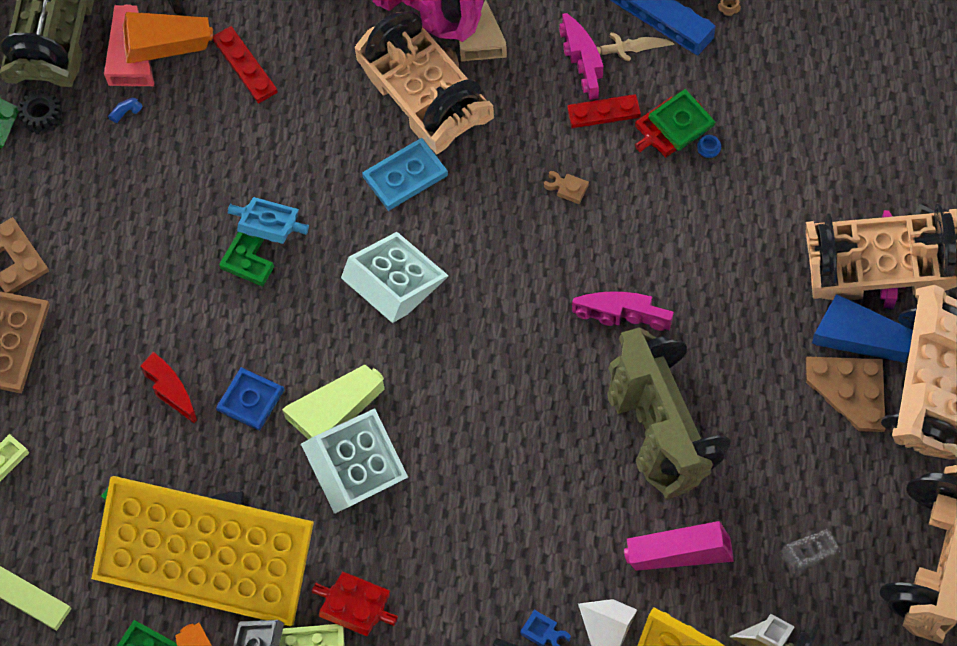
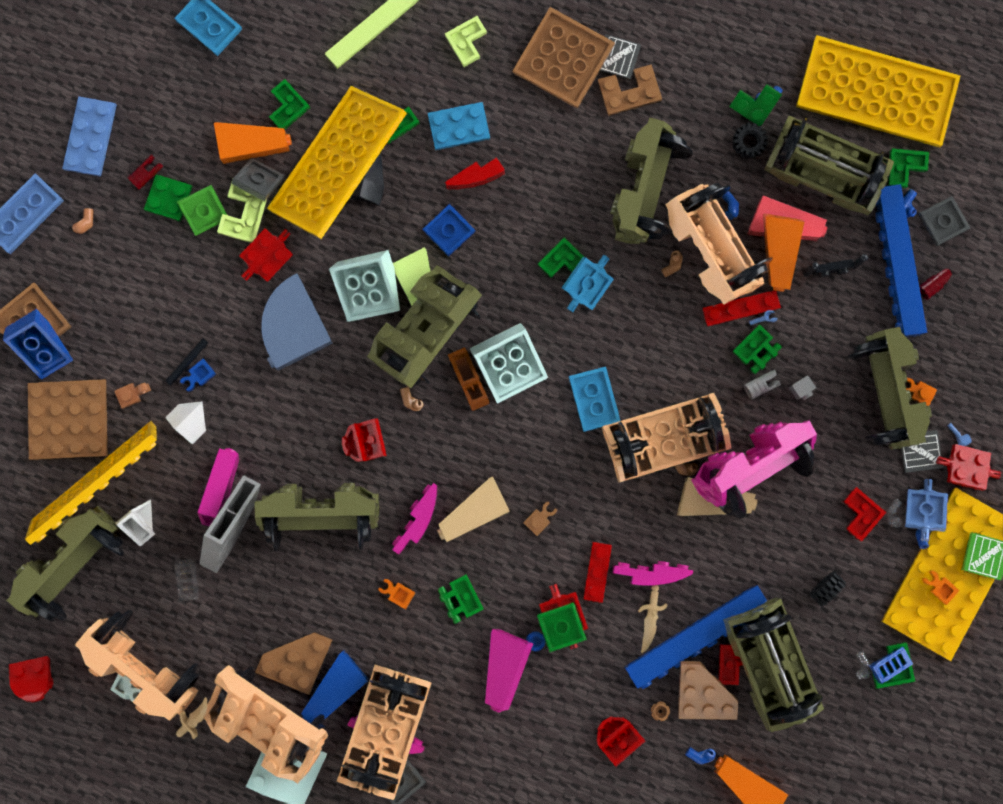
camera: 100 degrees right, 20 degrees up
none -> light grey brick [200,475,261,573]
none -> sand blue brick [262,274,333,371]
none -> red slope [342,418,387,462]
none -> olive piece [367,265,482,388]
none -> orange plate [378,579,415,610]
none -> medium nougat arm [400,387,424,411]
none -> dark azure plate [428,102,490,150]
none -> tan slope [437,477,510,542]
none -> green plate [437,574,484,624]
none -> dark orange slope [448,347,490,411]
none -> dark pink slope [485,629,533,712]
none -> red slope [597,717,645,767]
none -> olive piece [610,117,693,244]
none -> medium nougat arm [661,250,683,278]
none -> light nougat piece [665,183,773,304]
none -> green plate [732,324,782,374]
none -> light grey hinge [744,370,781,400]
none -> medium blue hand [749,310,777,325]

